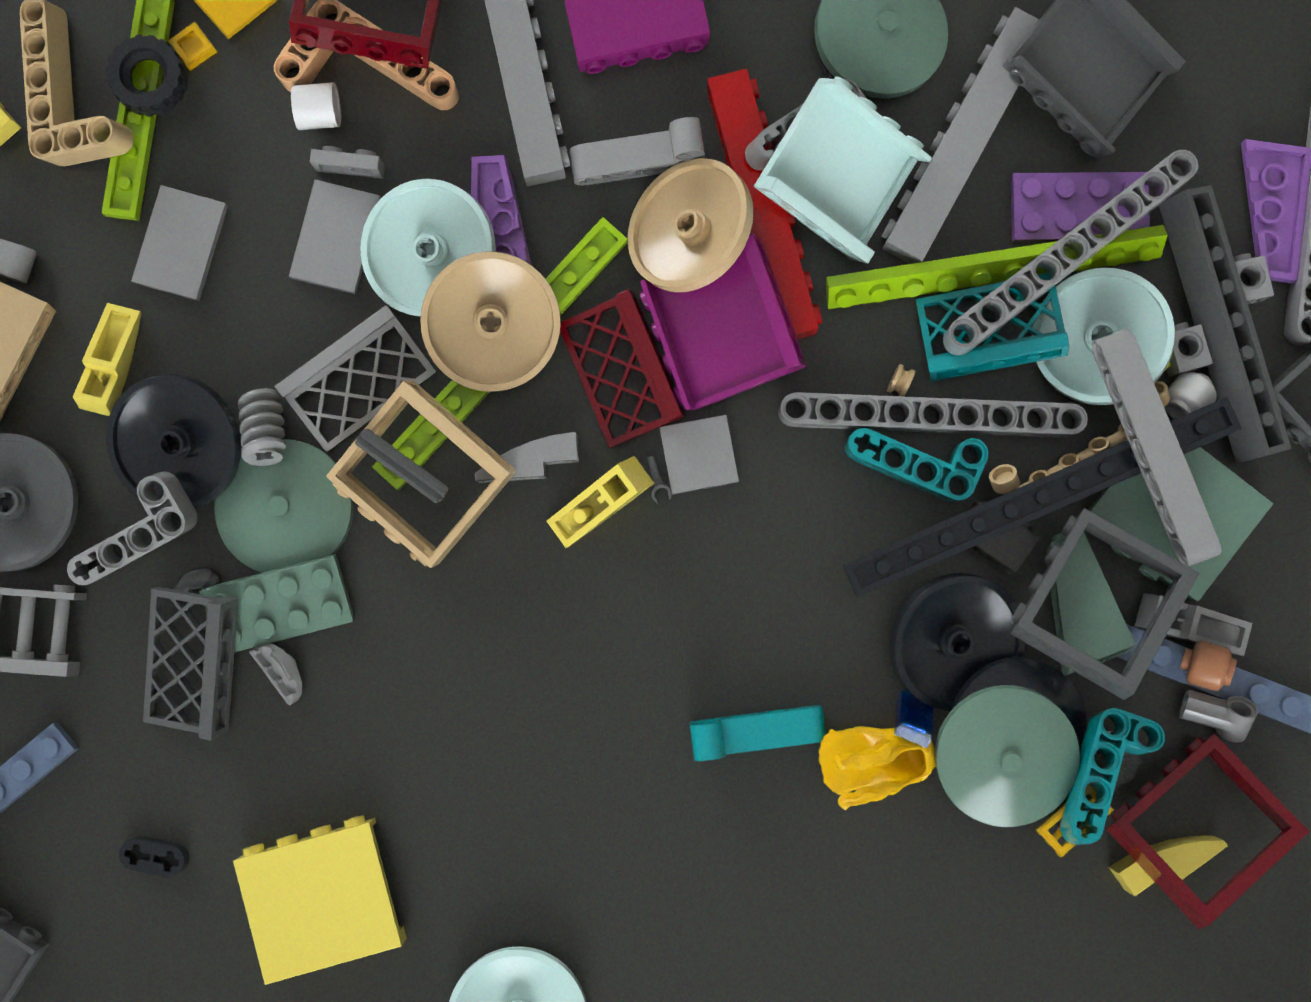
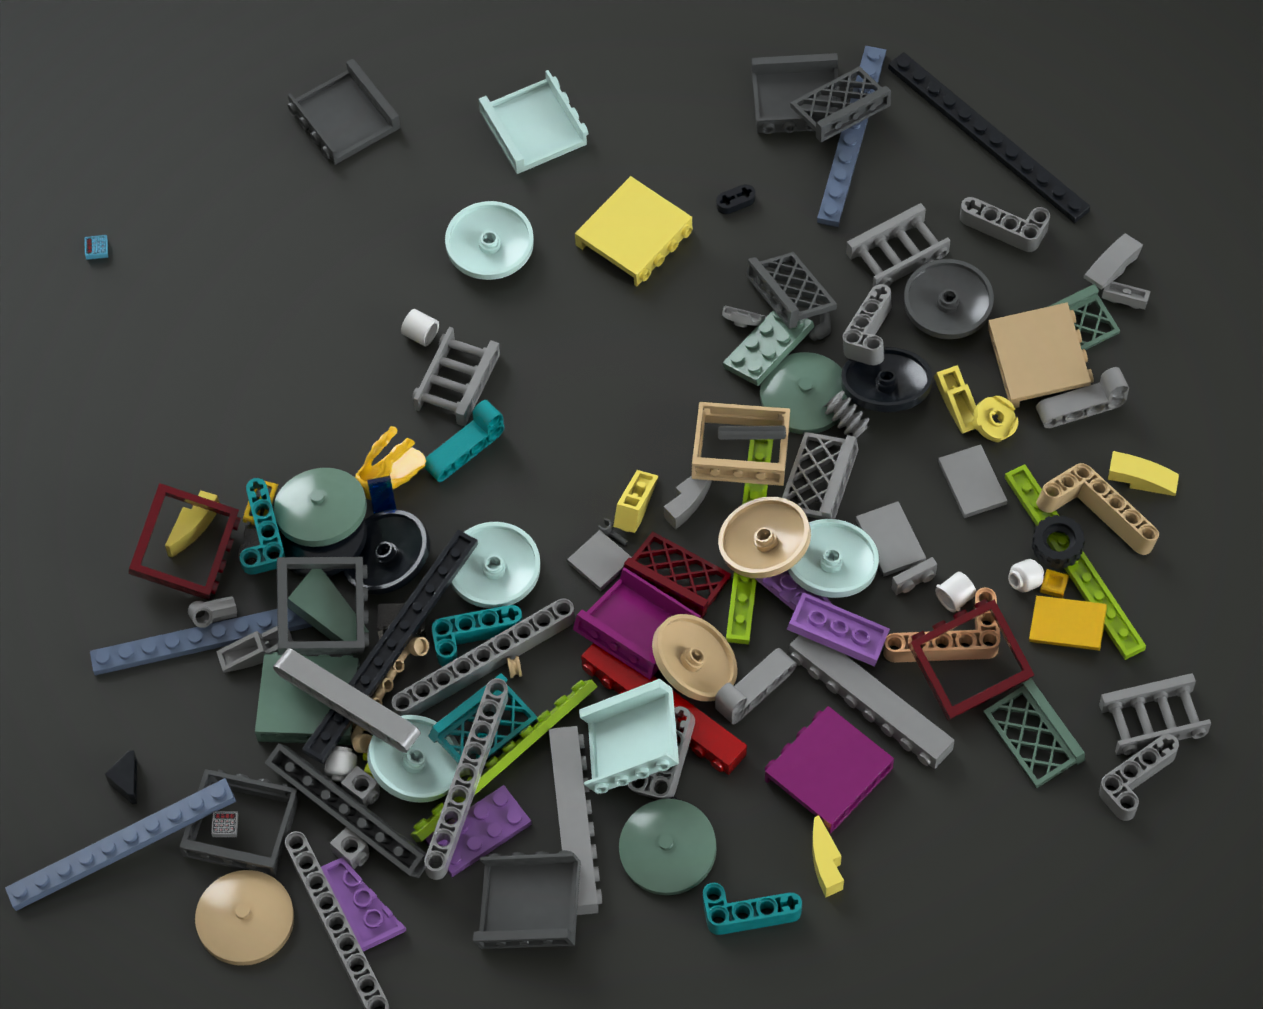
camera: 145 degrees right, 25 degrees down
nougat head [1180,640,1237,691] -> none
none -> white piece [401,309,439,347]
none -> light grey fence [412,327,500,427]
none -> light aqua dish [451,522,540,608]
none -> medium lavender plate [787,592,890,667]
none -> light yellow plate [972,396,1019,442]
none -> white head [1008,559,1044,593]

